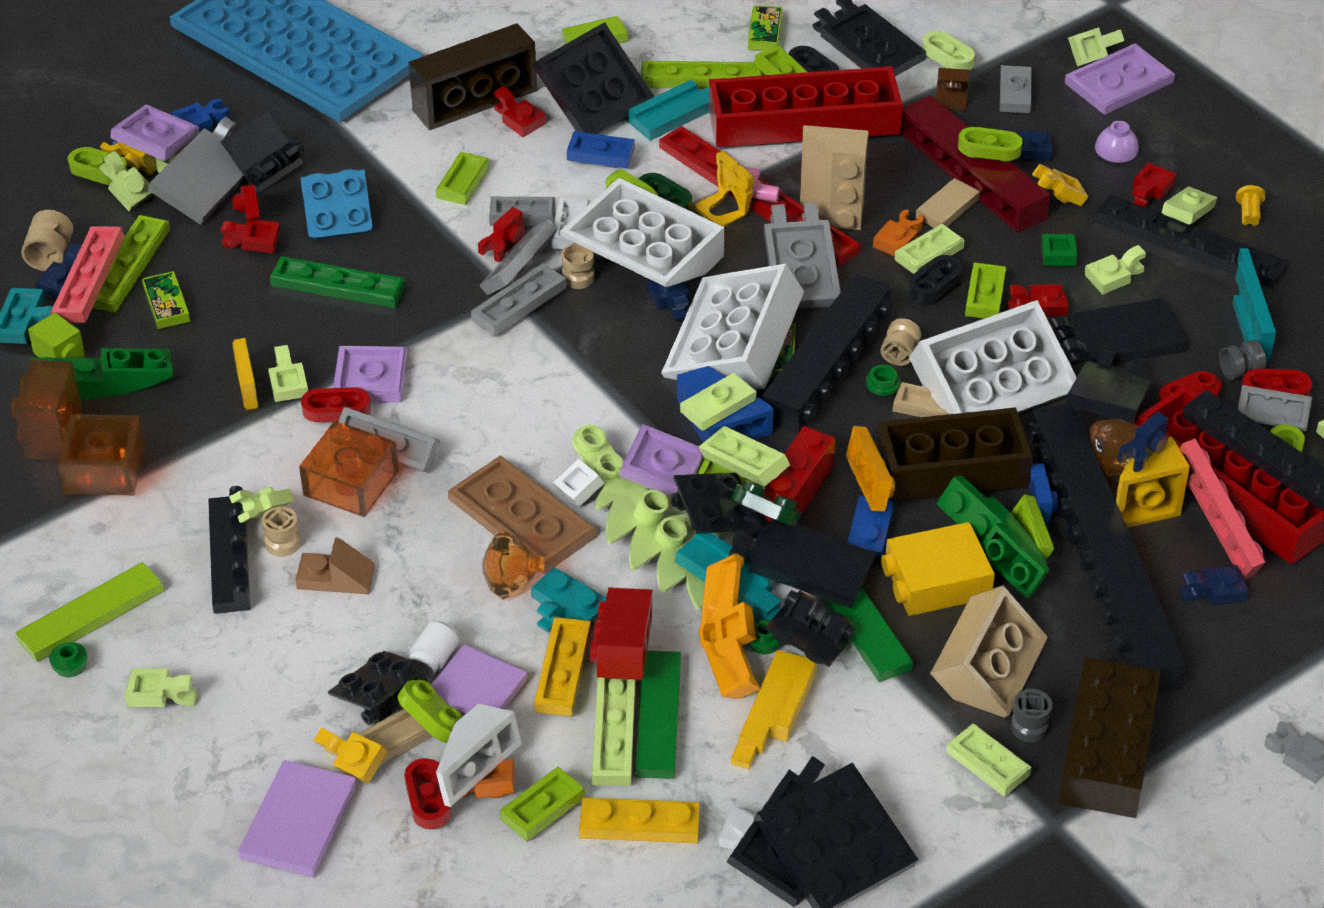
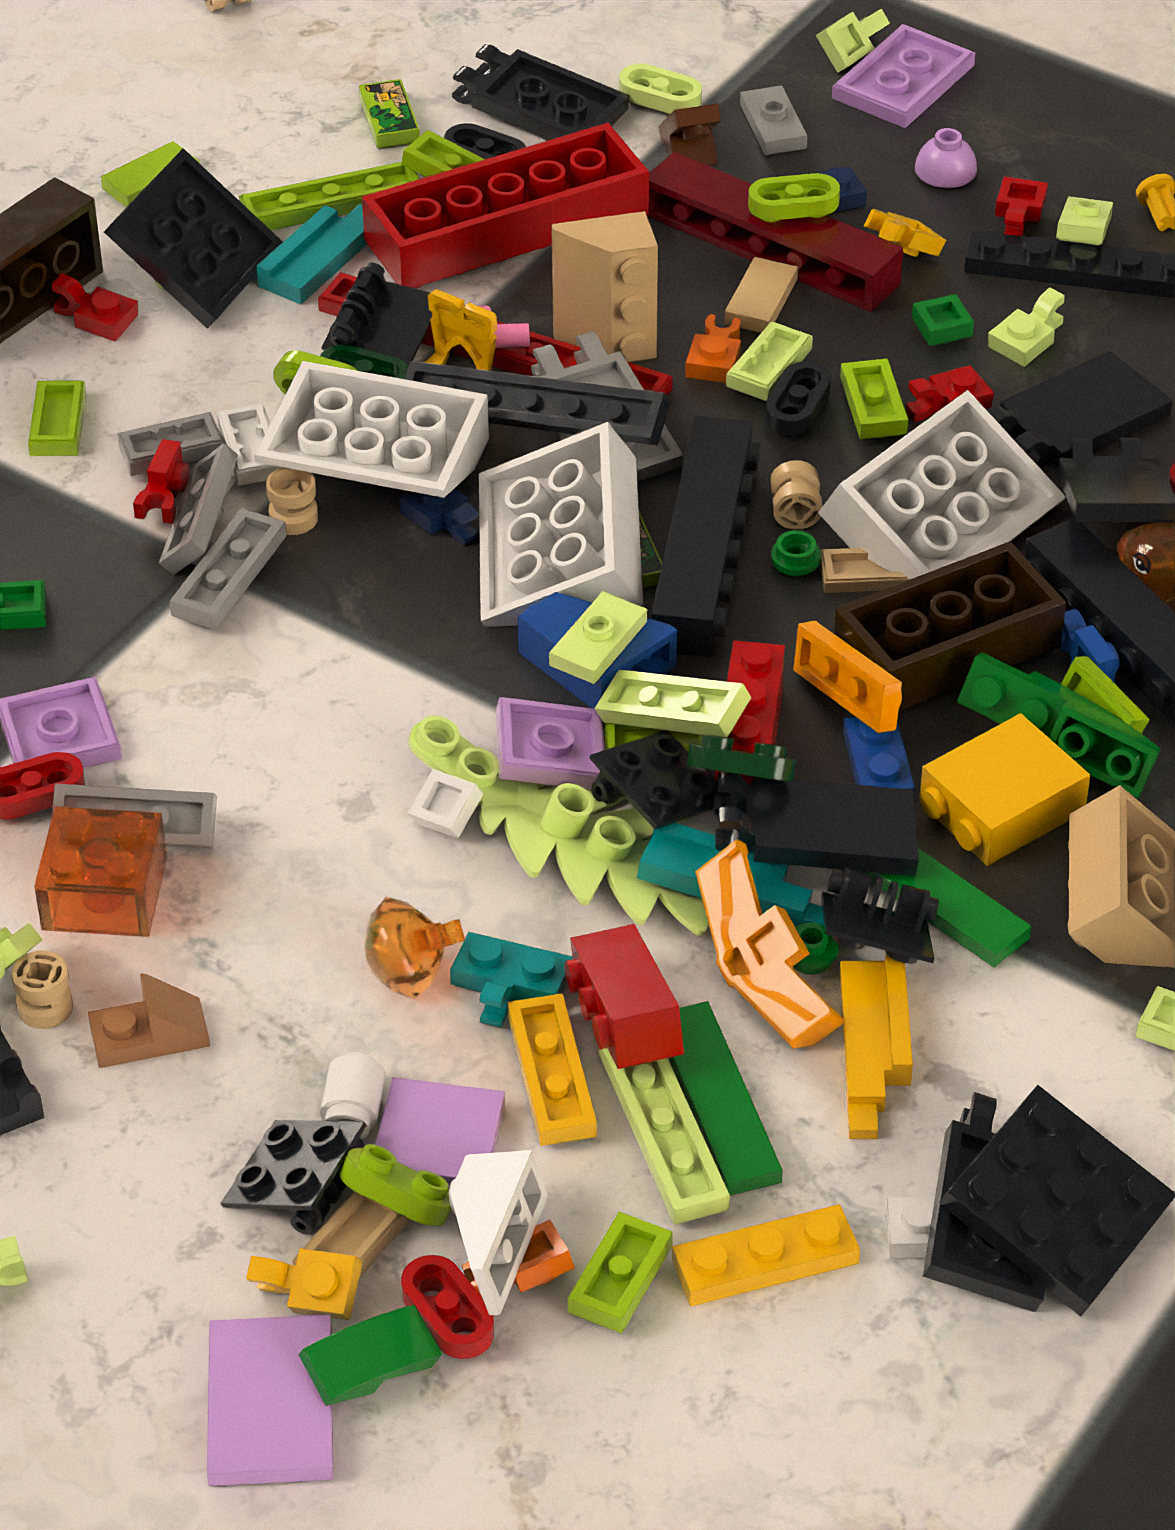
camera: 20 degrees left, 0 degrees up
medium nougat tile [448,455,597,574] -> none
blue plate [567,131,635,169] -> none
none -> green slope [298,1305,442,1406]
none -> black hinge [321,262,432,367]
none -> black plate [405,361,671,446]

